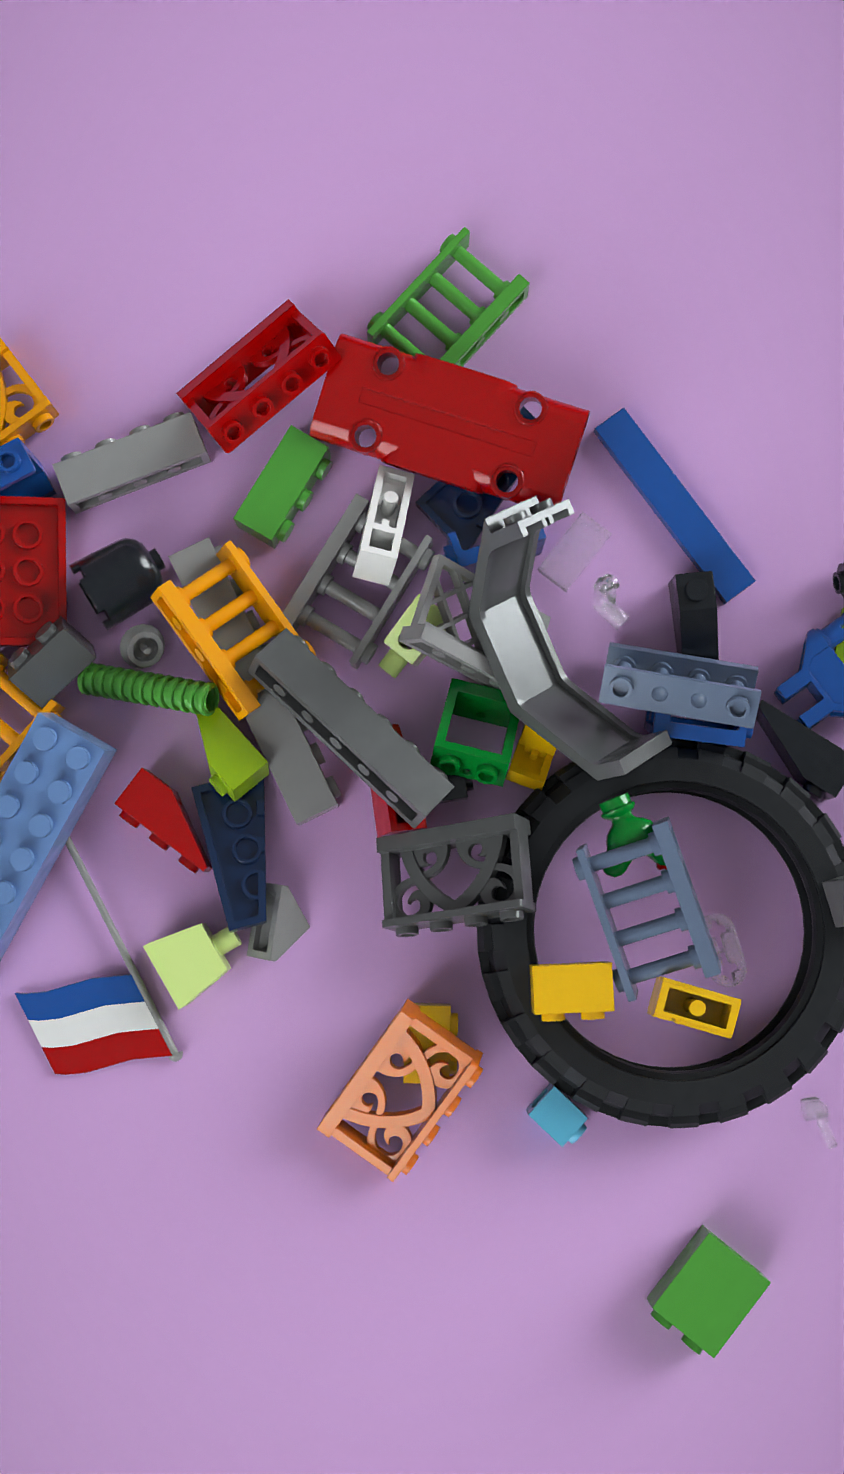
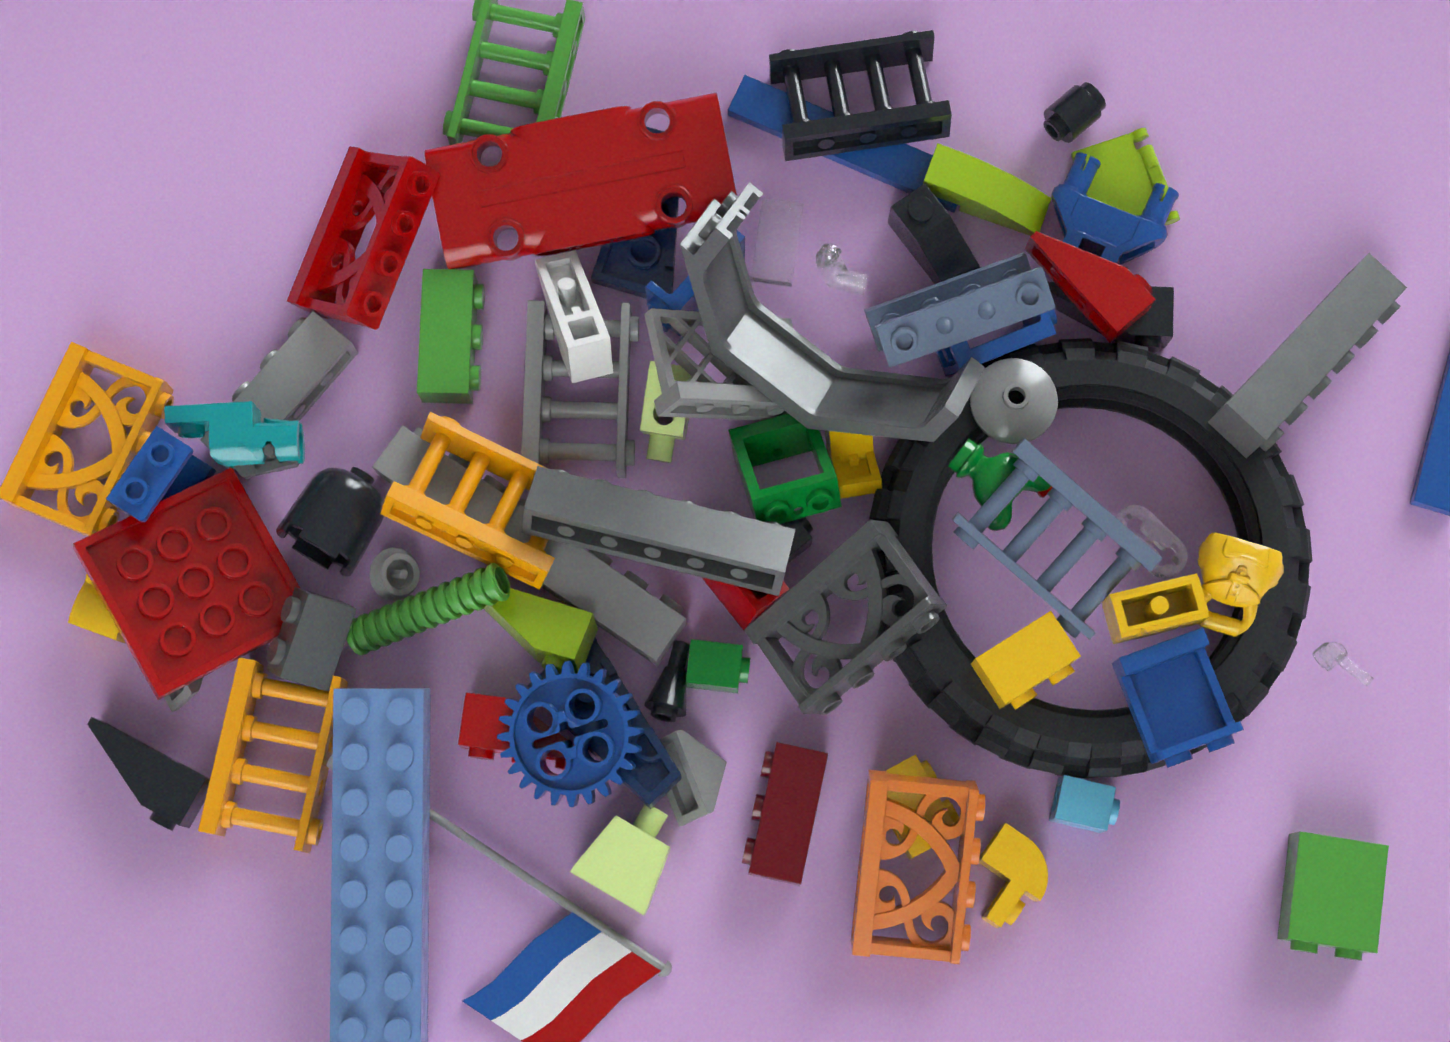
camera: 30 degrees left, 5 degrees down
none -> teal plate [164,401,305,478]
none -> blue gear [497,661,644,807]
none -> black cone [644,640,690,722]
none -> green brick [686,639,751,694]
none -> dark red brick [742,742,828,886]
none -> black fence [769,30,952,161]
none -> lime slope [923,143,1052,236]
none -> light grey dish [970,358,1058,444]
none -> yellow brick [979,823,1048,928]
none -> red slope [1025,231,1156,343]
none -> blue panel [1112,627,1244,768]
none -> yellow piece [1197,532,1284,637]

